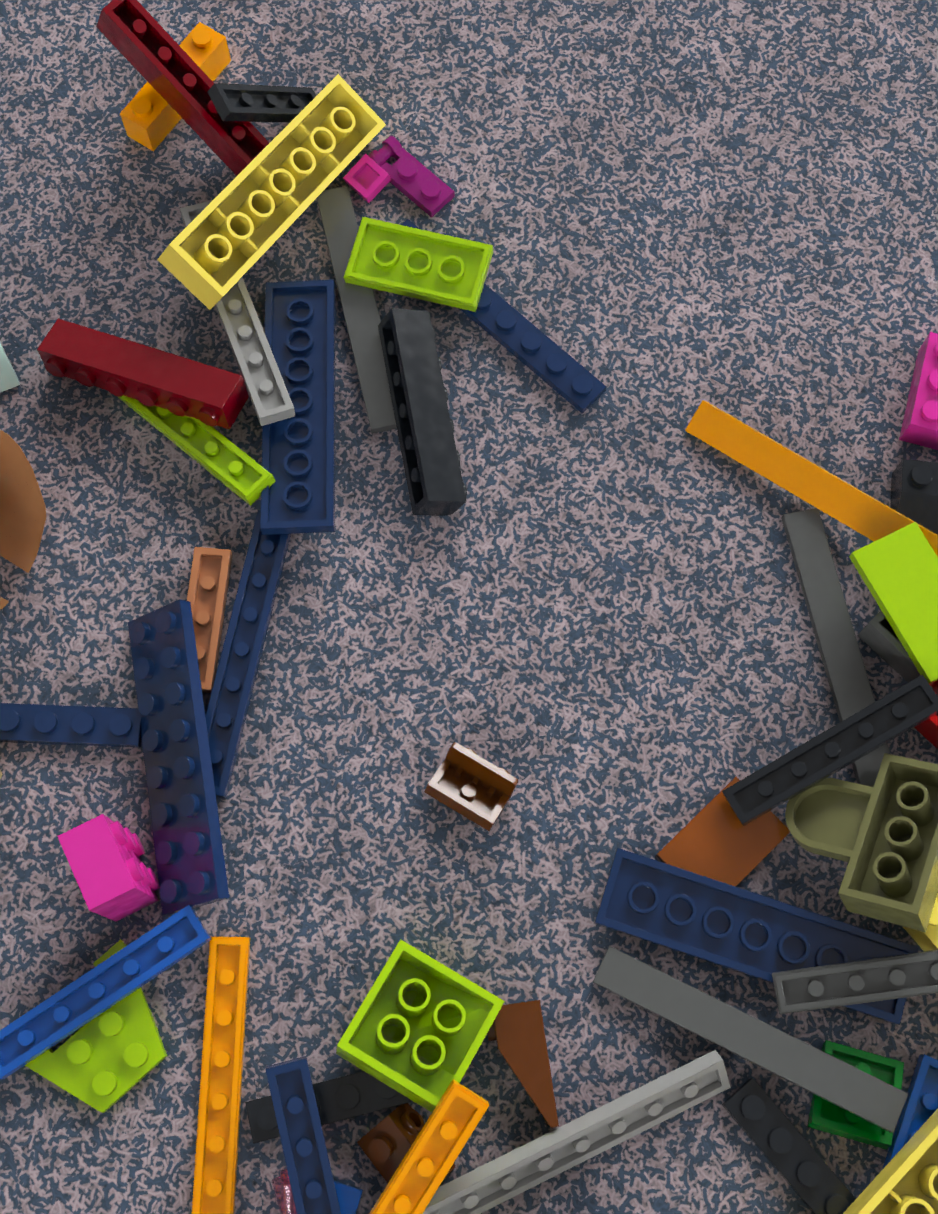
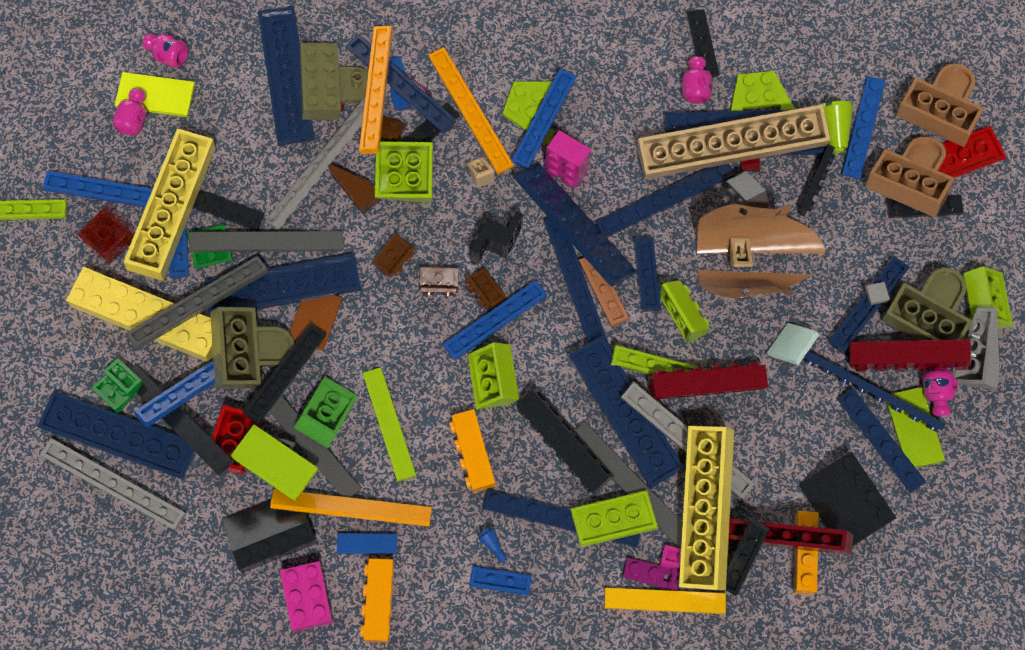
camera: 150 degrees right, 0 degrees up
none -> bright green slope [294,376,358,448]
none -> blue tile [337,533,397,555]
none -> light orange brick [360,559,394,643]
none -> lime tile [363,367,416,482]
none -> reddish brown bracket [371,234,416,277]
none -> blue plate [443,280,547,361]
none -> light orange brick [449,409,495,493]
none -> reddish brown bracket [465,268,506,311]
none -> tan slope [466,157,494,188]
none -> lime slope [467,342,519,410]
none -> black bracket [469,211,523,266]
none -> blue tile [469,566,532,596]
none -> blue cone [478,527,507,563]
none -> yellow tile [604,588,726,614]
none -> dark blue plate [634,237,661,312]
none -> lime slope [660,280,710,344]
none -> black slope [799,451,897,547]

